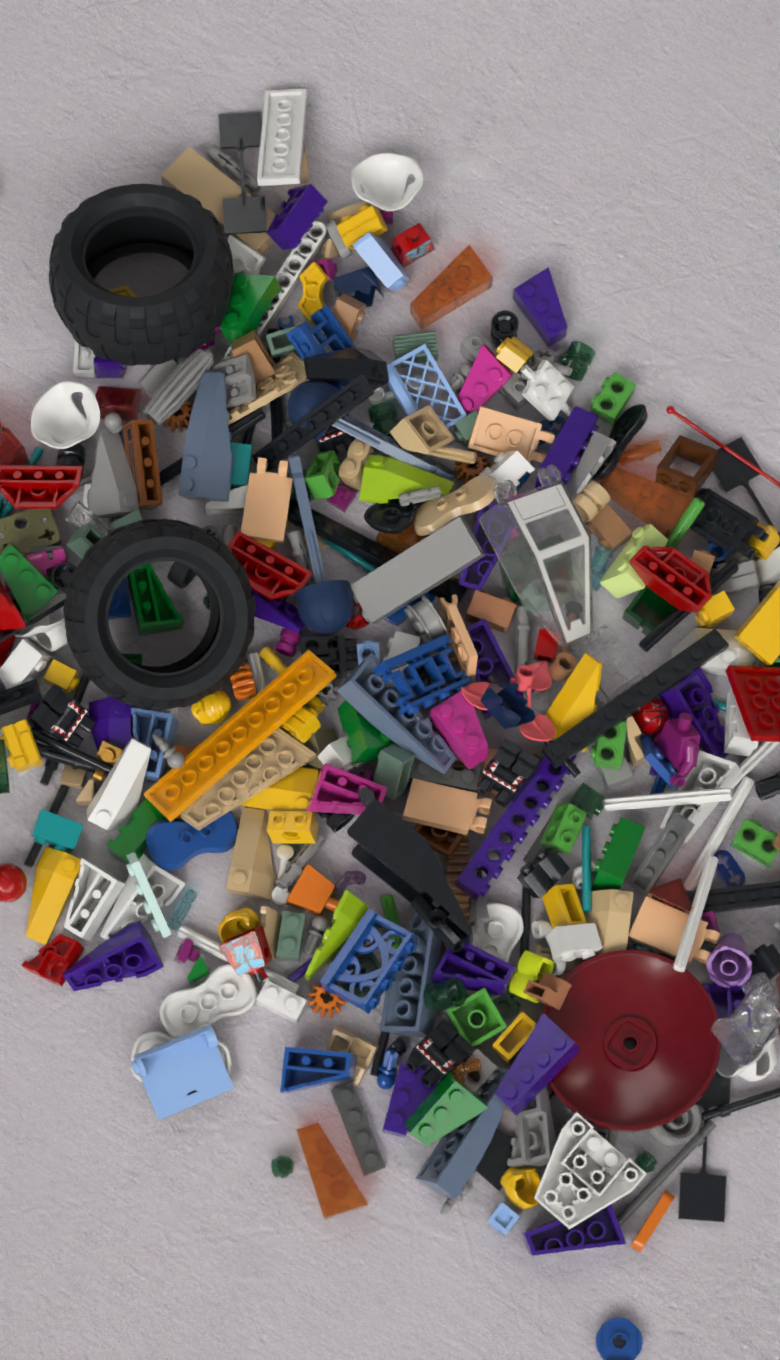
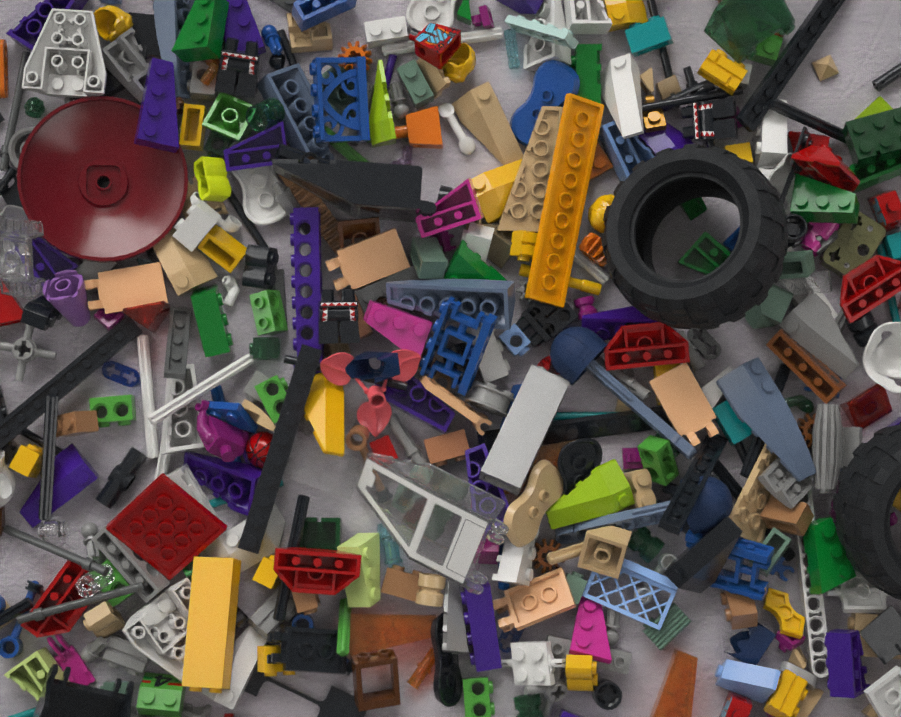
camera: 145 degrees right, 10 degrees up
light grey axle [104,413,124,436] -> none
light grey bar [152,734,185,769] -> none
yellow brick [267,811,319,844] -> none
light grey pin [275,833,326,891] -> none
light grey axle [399,486,441,506] -> none
nougat piece [523,972,571,1010] -> none
teal piece [582,826,591,913] -> none
white axle [673,855,718,972] -> none
none -> clear green arm [784,394,814,414]

